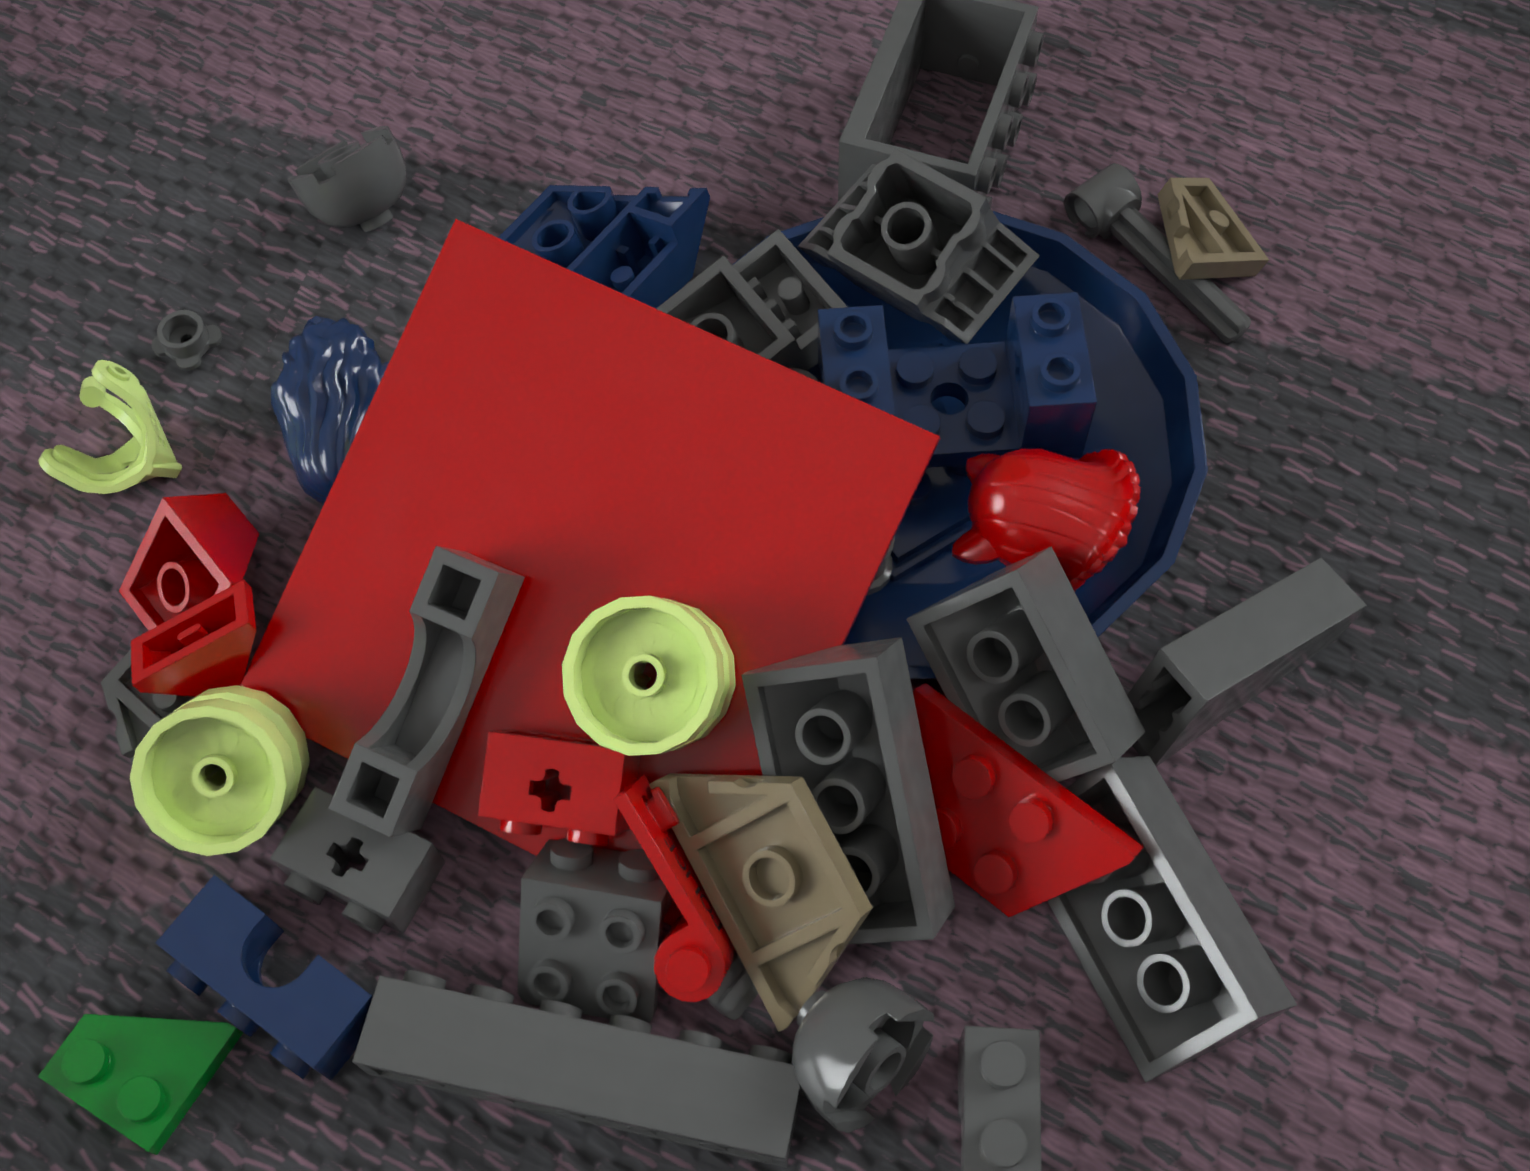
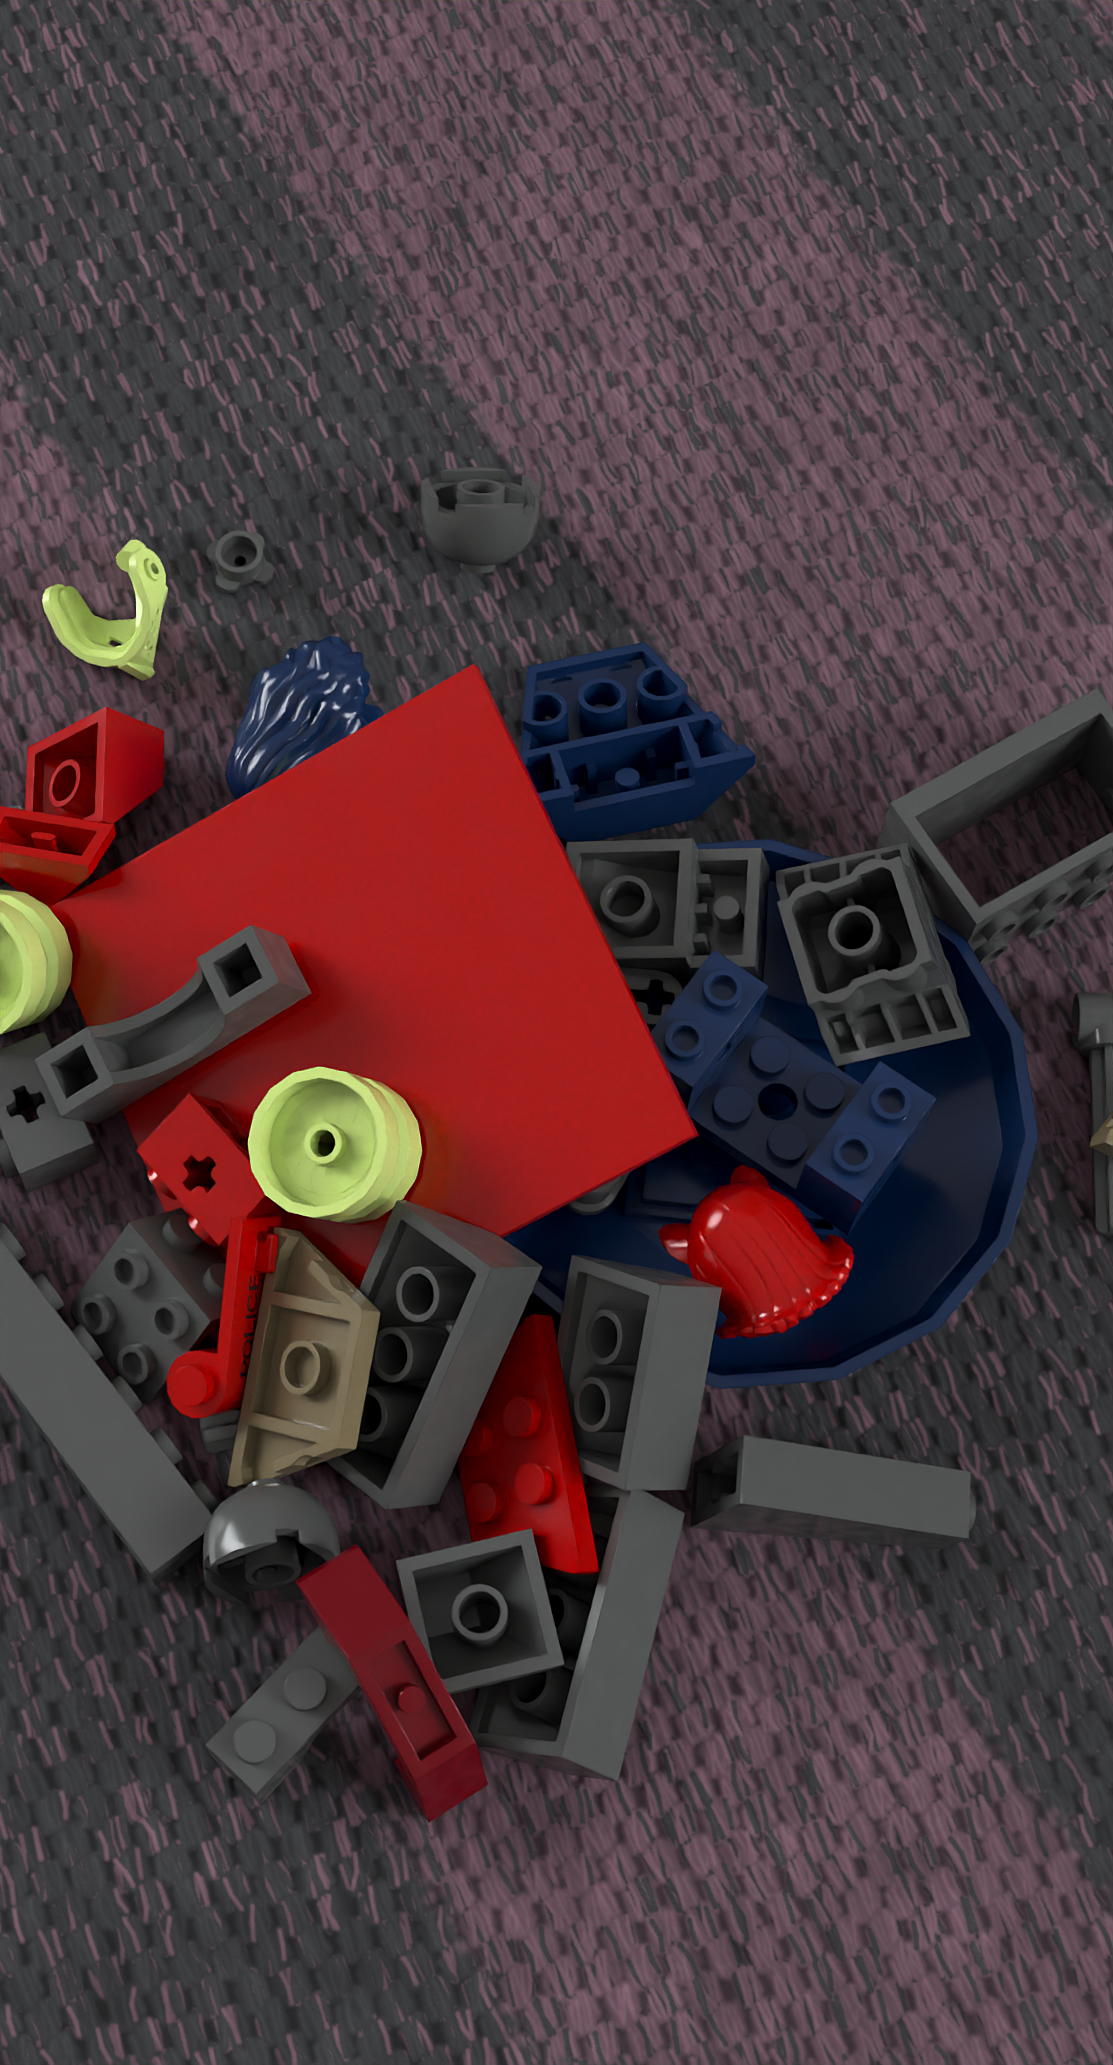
camera: 30 degrees right, 5 degrees up
none -> dark red slope [295,1544,488,1822]
none -> dark grey slope [396,1528,564,1694]

